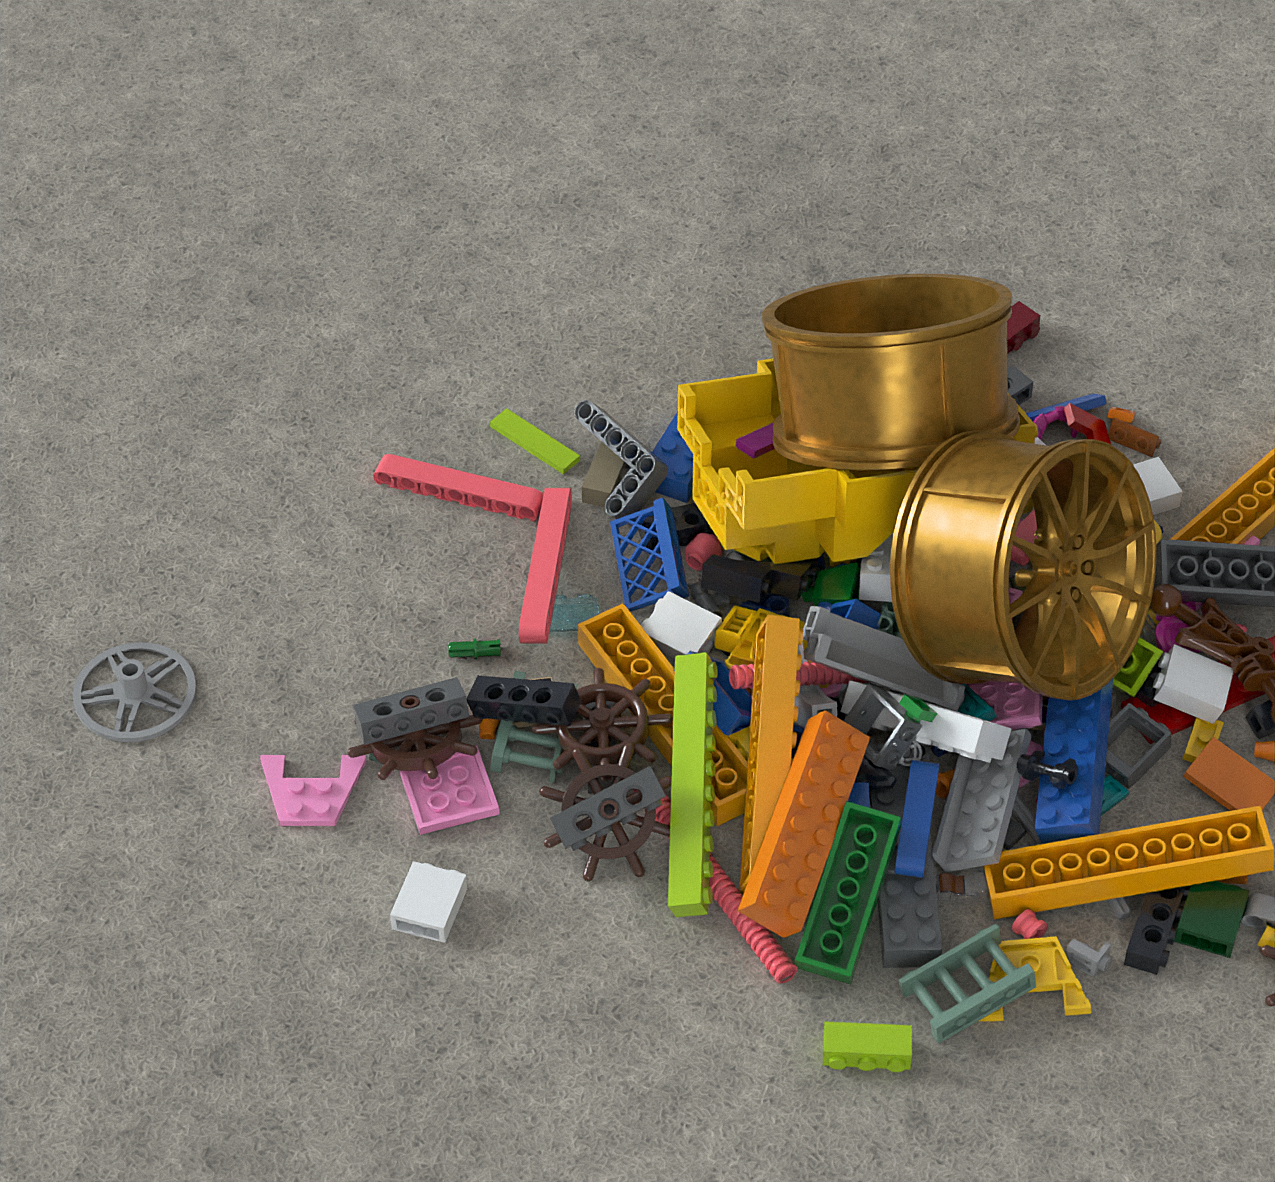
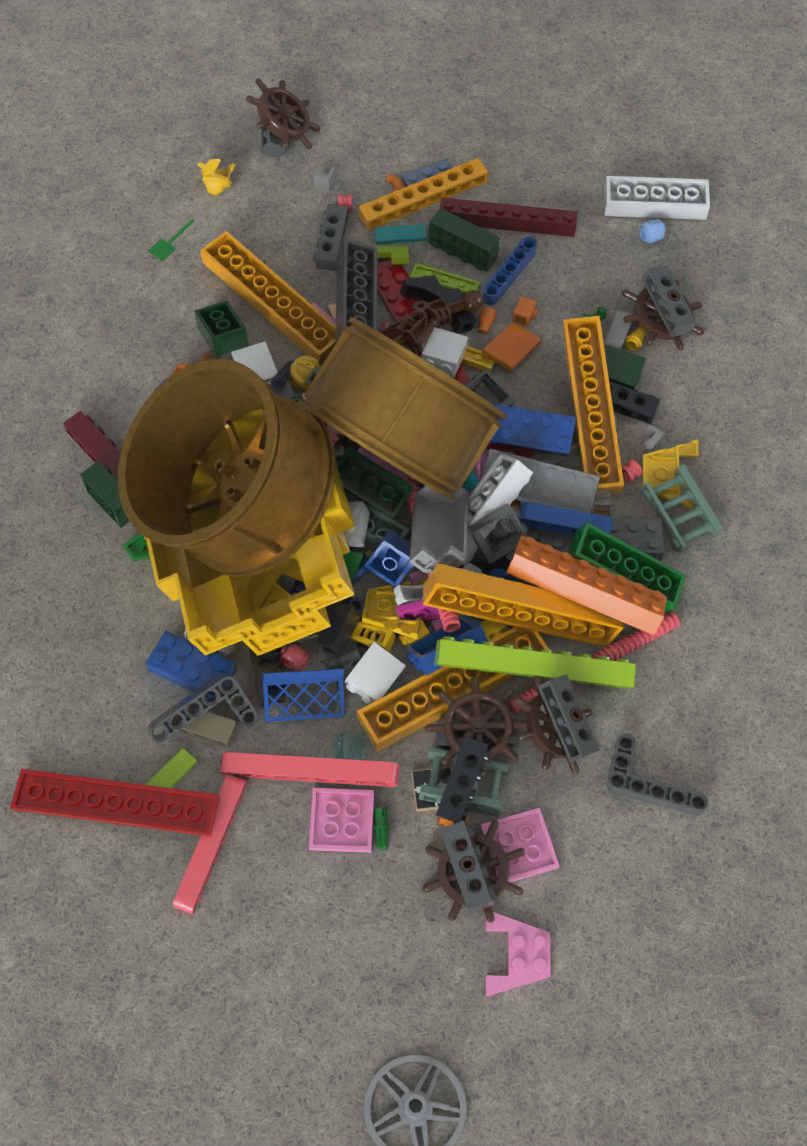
camera: 90 degrees left, 15 degrees up
white brick [390,861,467,943] -> none
magenta tile [735,423,775,459] -> none
lime brick [823,1021,912,1072] -> none
green plate [899,694,938,722] -> none
black piece [1017,751,1079,789] -> none
none -> red plate [10,769,220,837]
none -> dark green brick [194,300,249,356]
none -> bright pink plate [309,788,374,853]
none -> dark grey beam [607,733,708,816]

